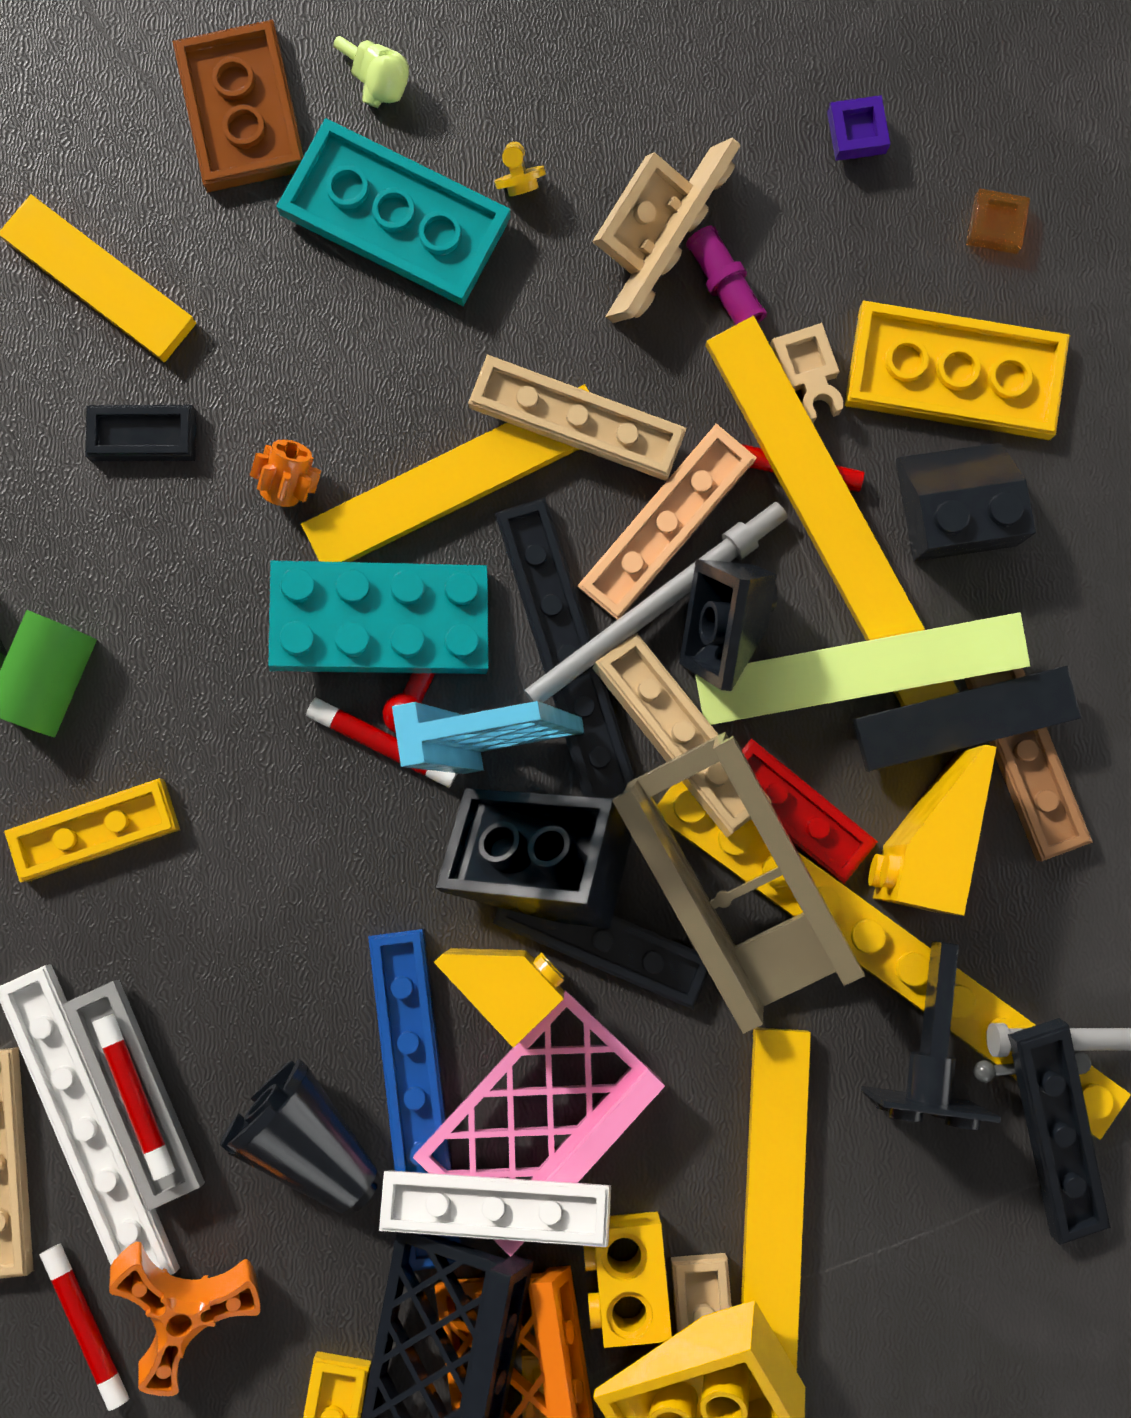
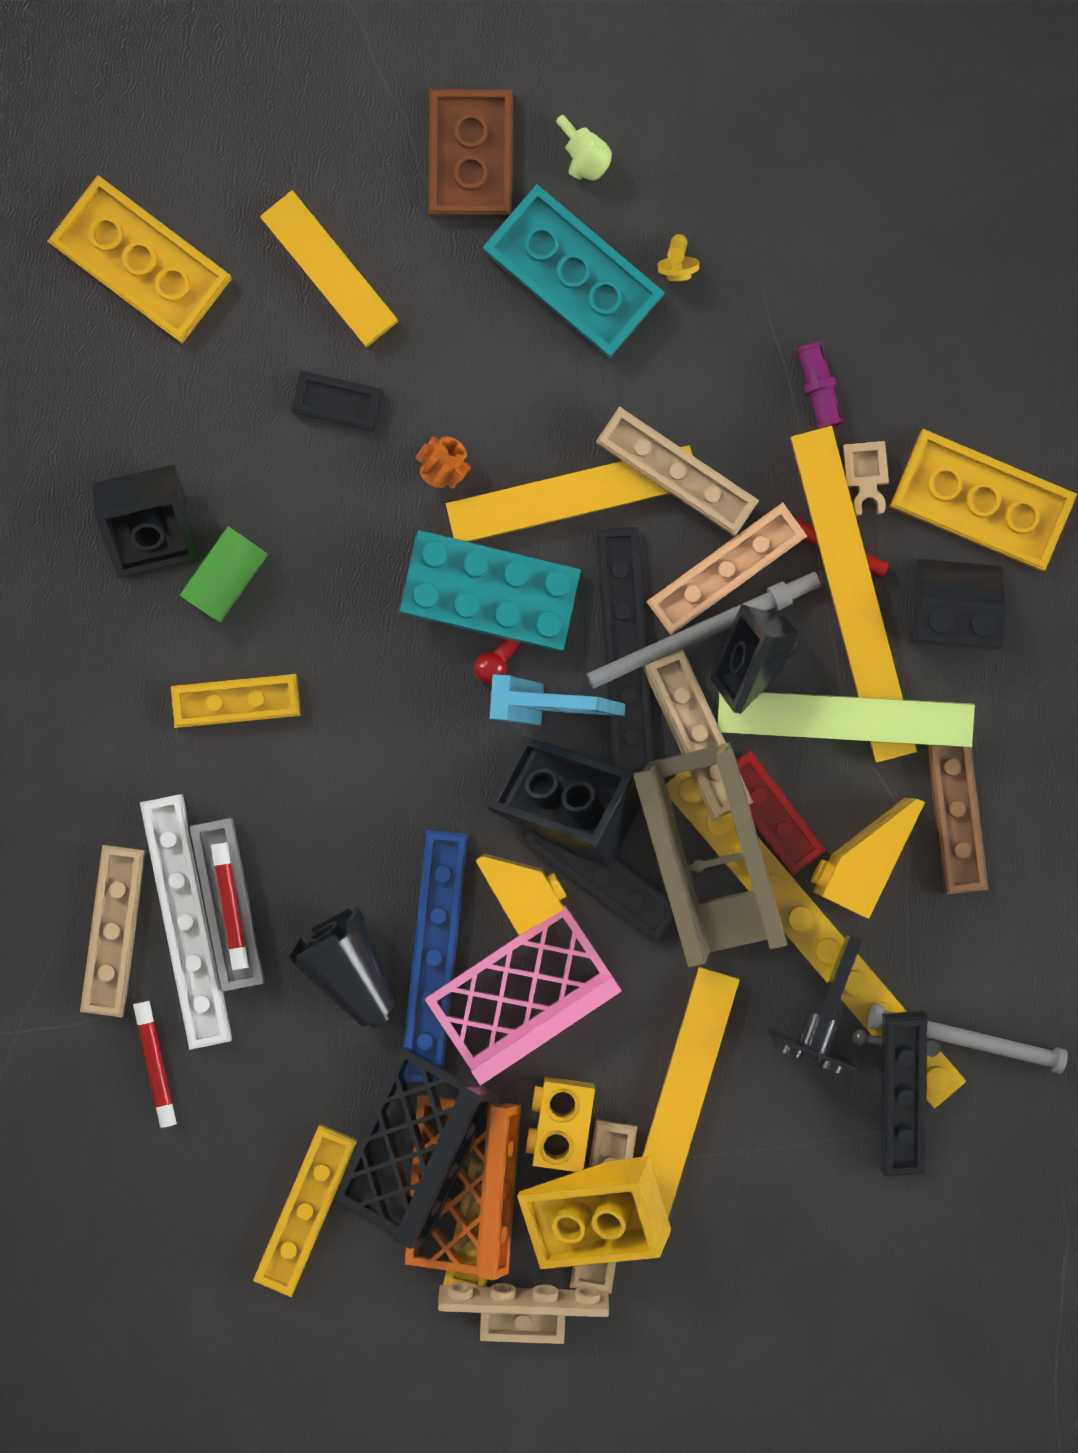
camera: 20 degrees right, 5 degrees up
orange piece [109,1242,260,1396] -> none
red bar [306,697,458,788] -> none
white tile [379,1170,611,1247] -> none
tan bracket [592,137,741,323] -> none
dark purple plate [827,95,890,161] -> none
black tile [852,666,1081,772] -> none
clear orange tile [966,188,1030,254] -> none

